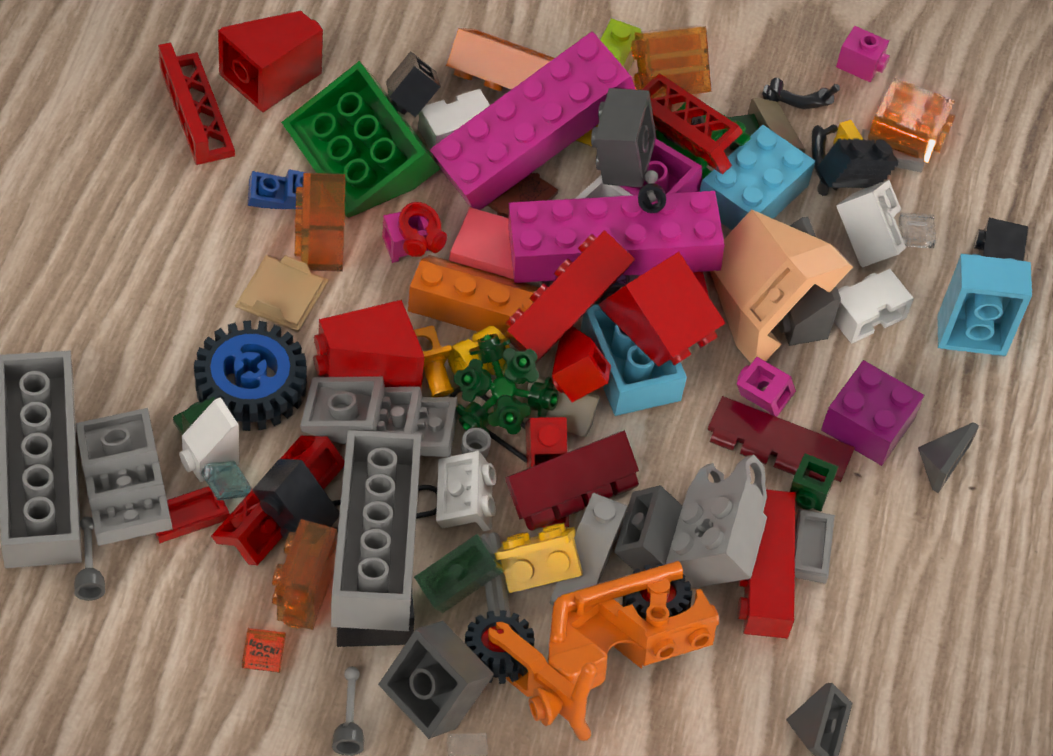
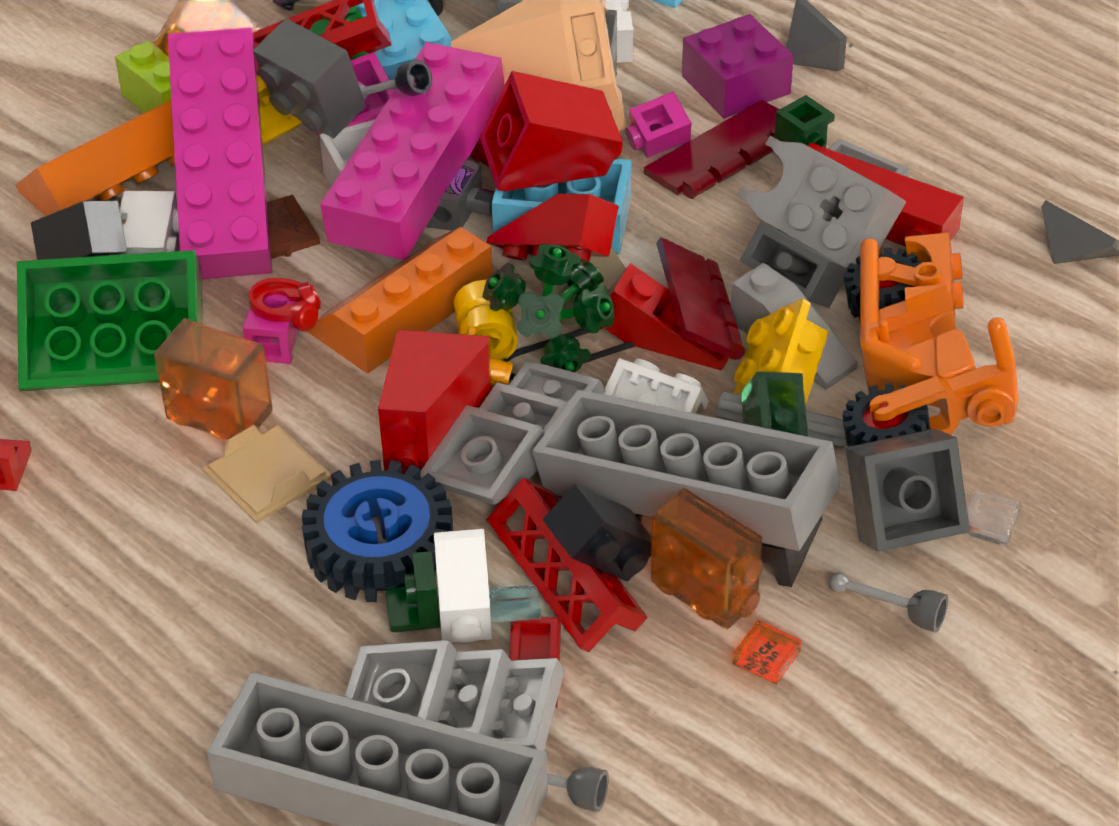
camera: 55 degrees left, 10 degrees down
blue slope [248,169,322,209] -> none
coral tile [449,207,514,279] -> none
light grey hose [461,428,491,459] -> none
red brick [504,230,635,365] -> none

